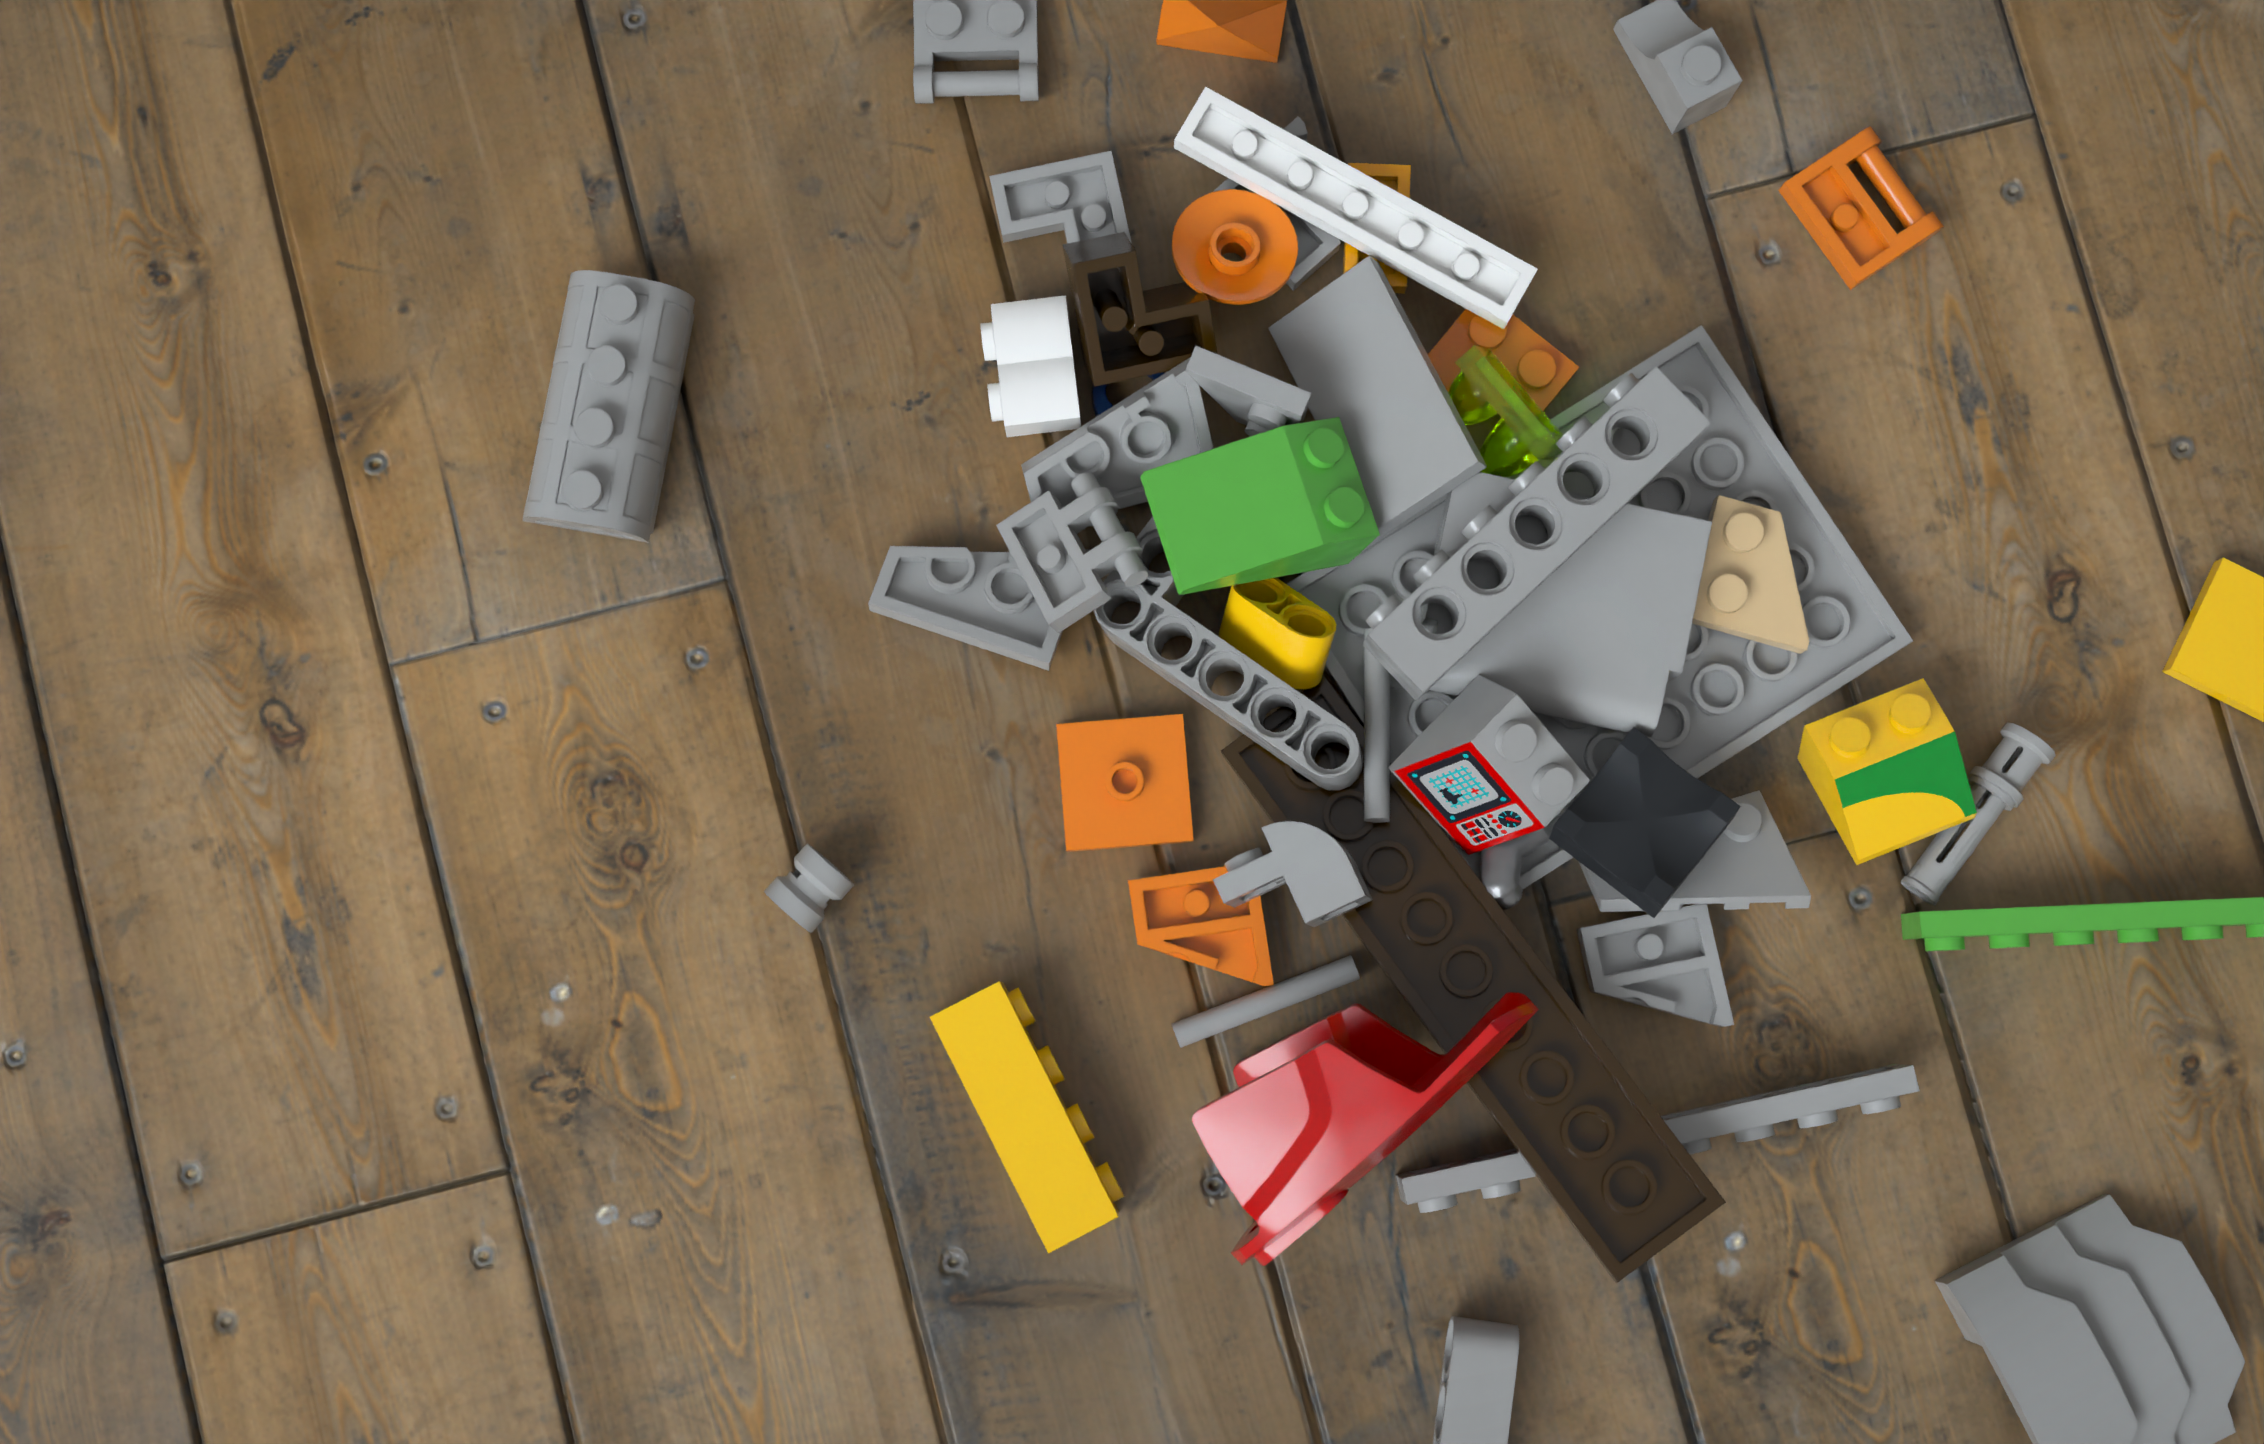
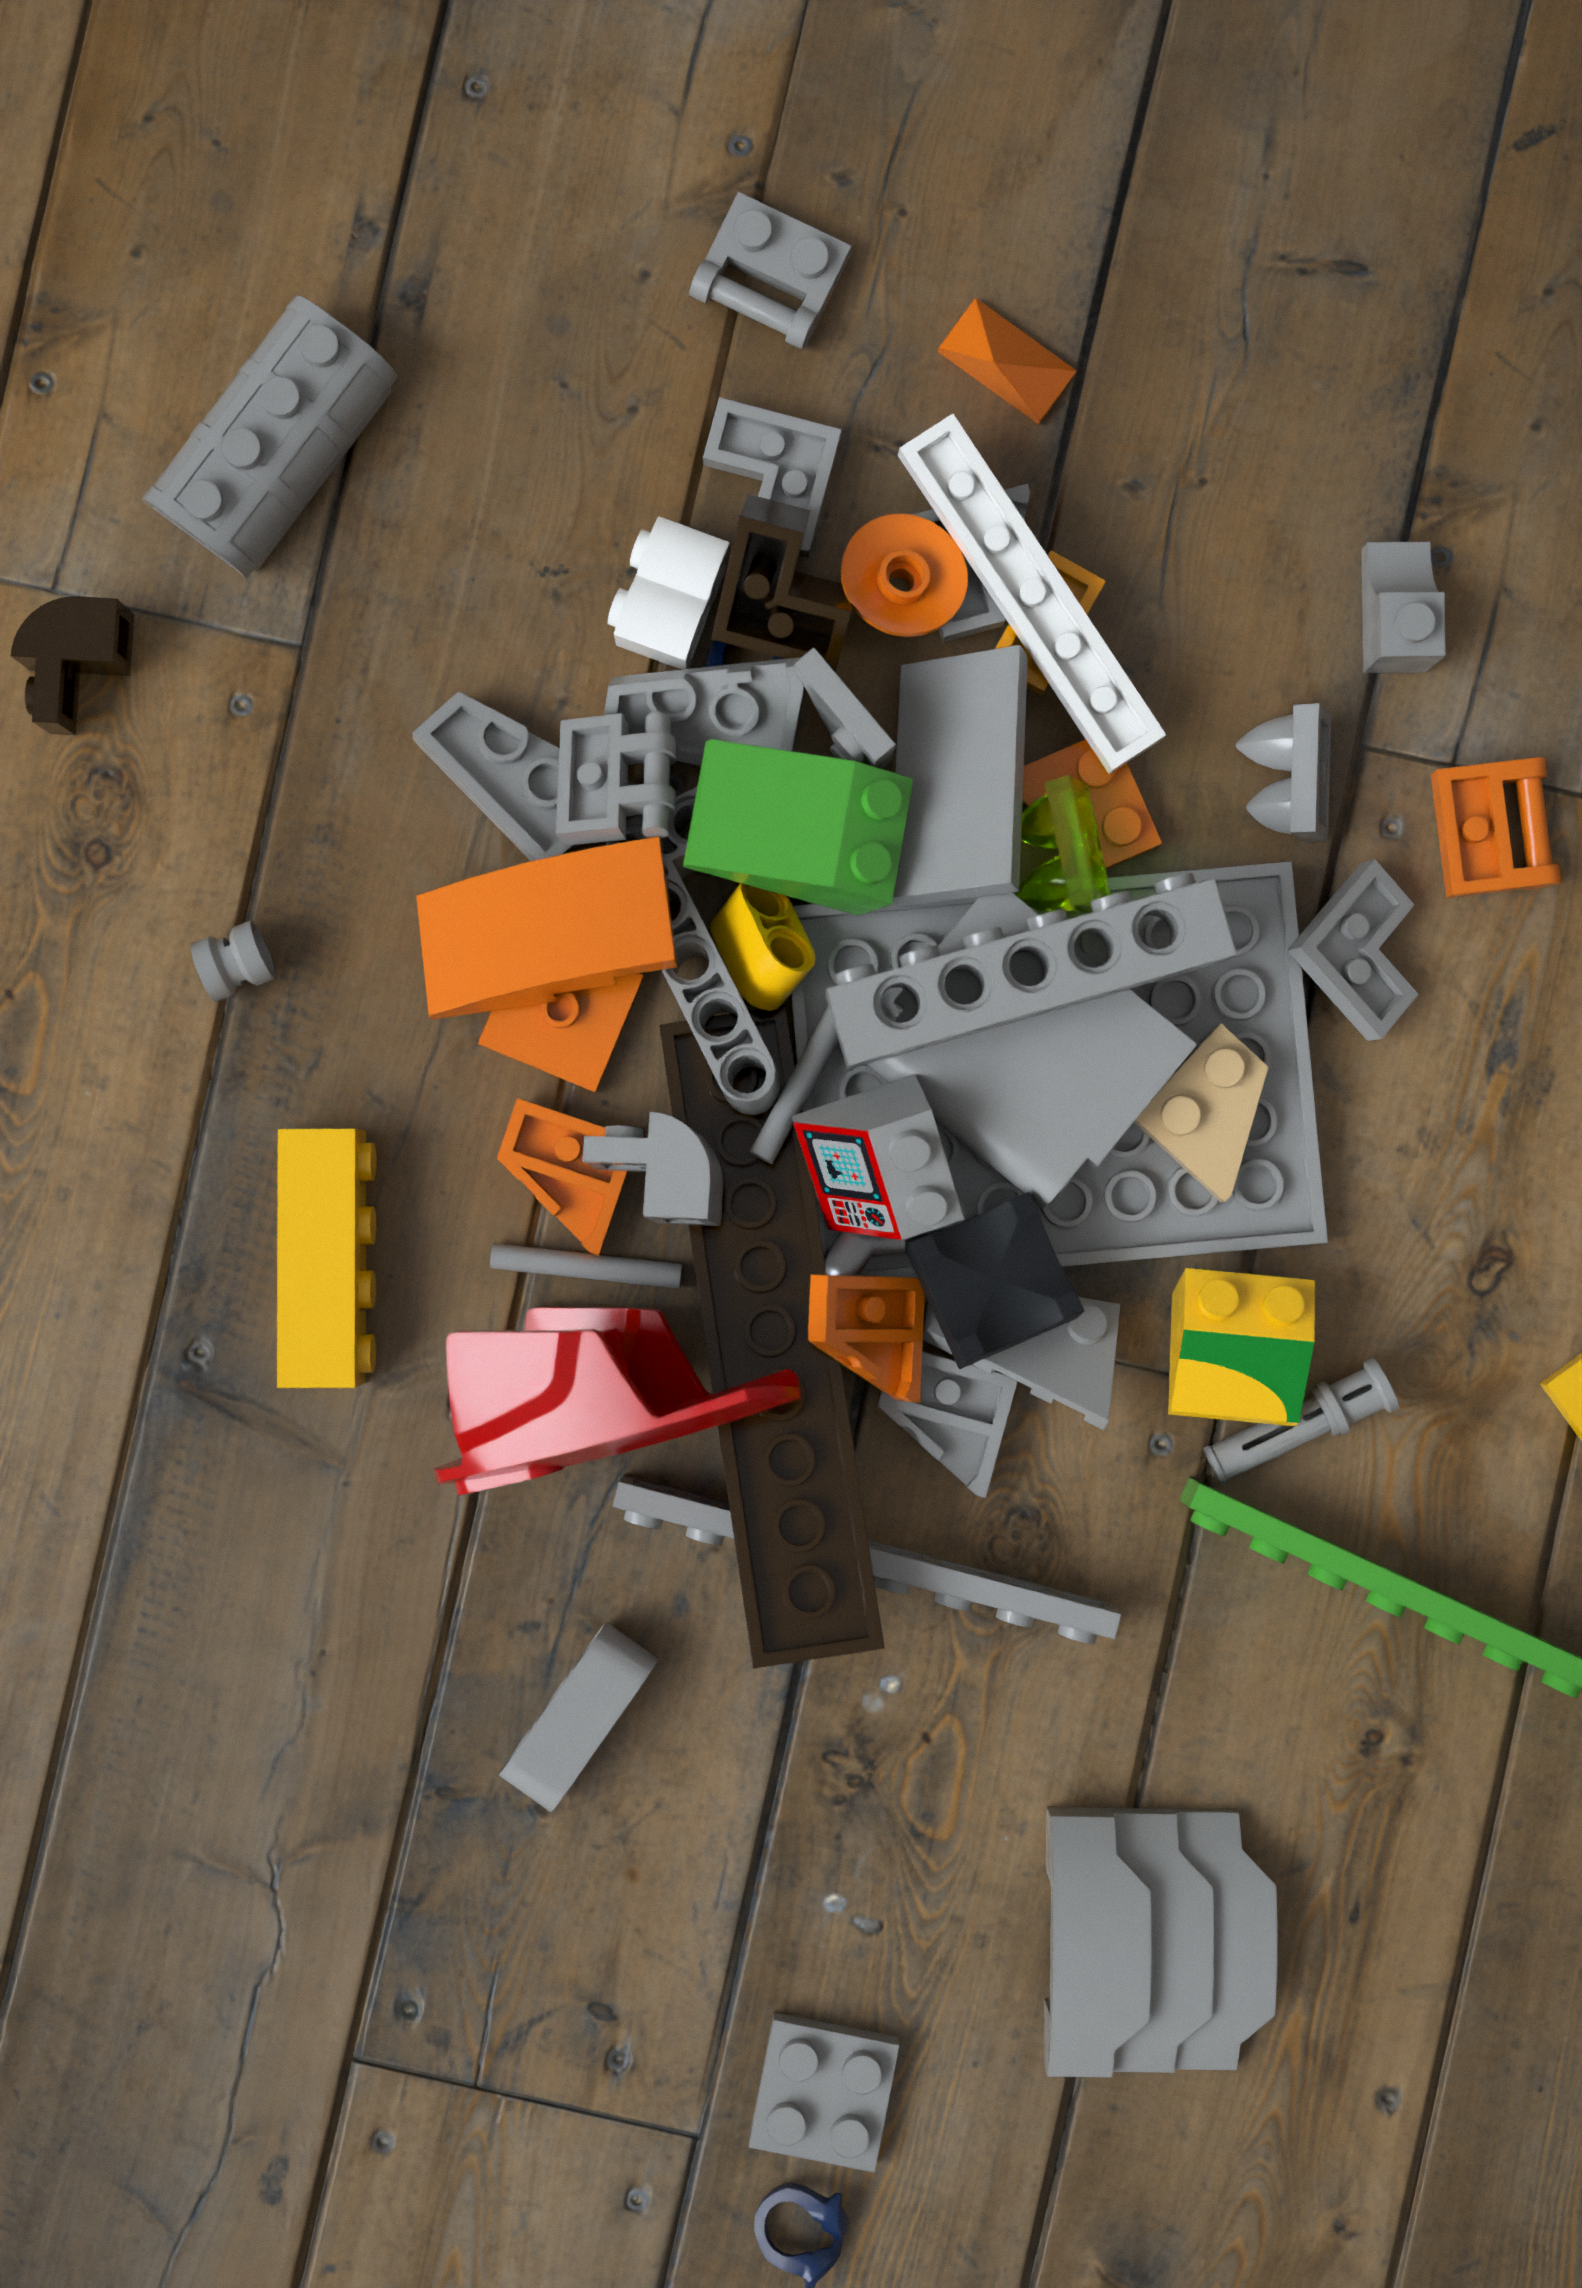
camera: 25 degrees right, 5 degrees up
none -> dark brown brick [10,596,134,735]
none -> orange slope [416,836,678,1020]
none -> orange wing [808,1274,925,1402]
none -> light grey tile [1236,703,1332,842]
none -> light grey plate [1287,859,1418,1041]

